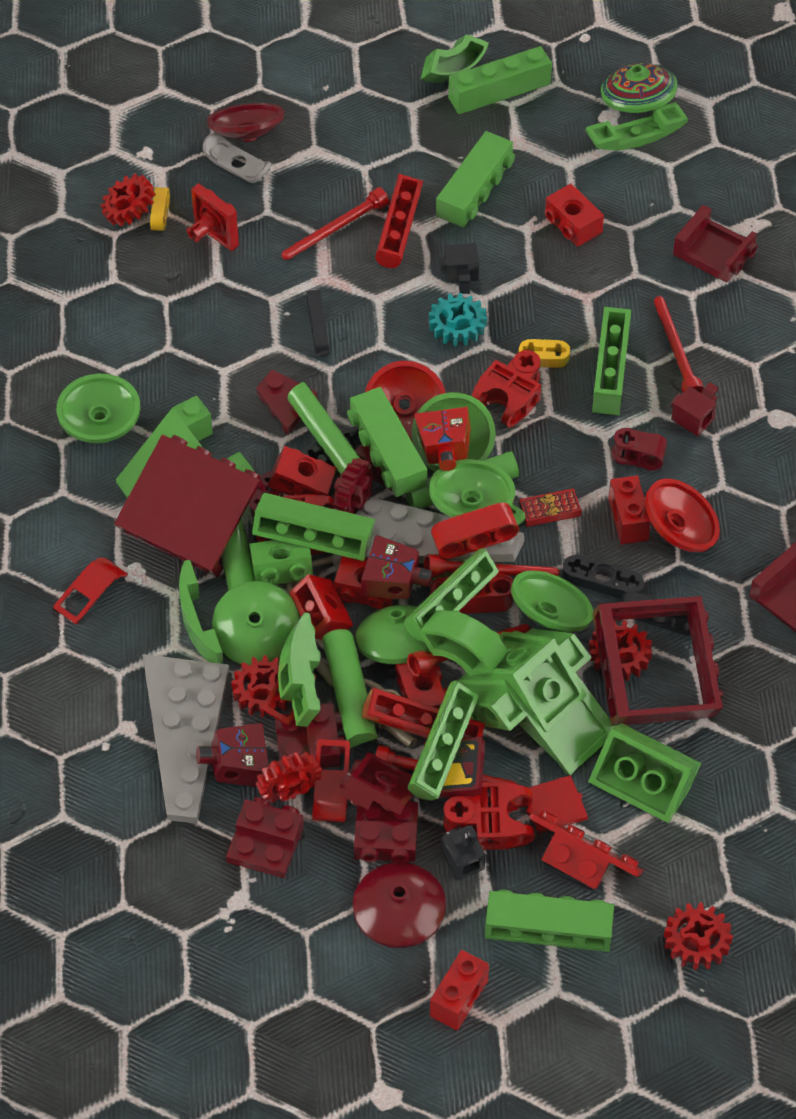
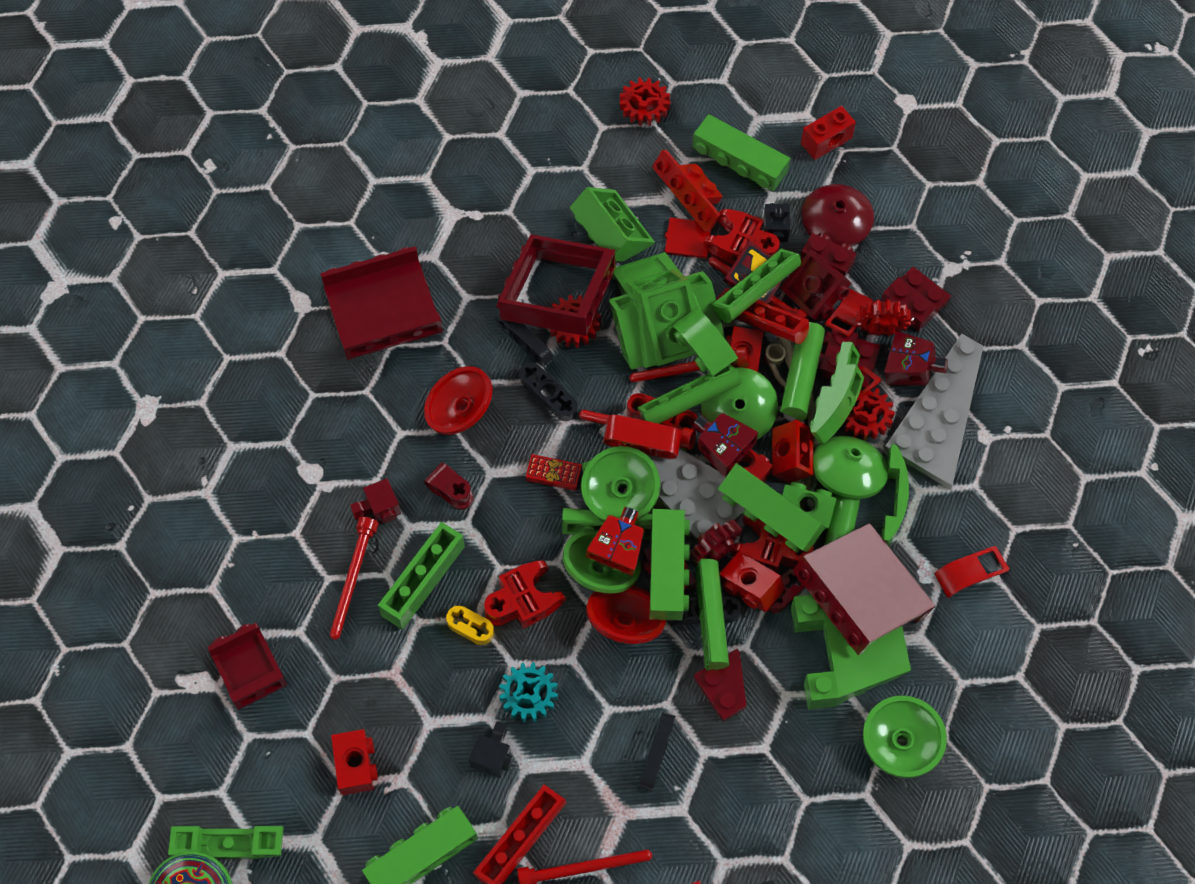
camera: 155 degrees left, 10 degrees up
bright green dish [511,571,593,633] -> none
red brick [608,475,651,545] -> none

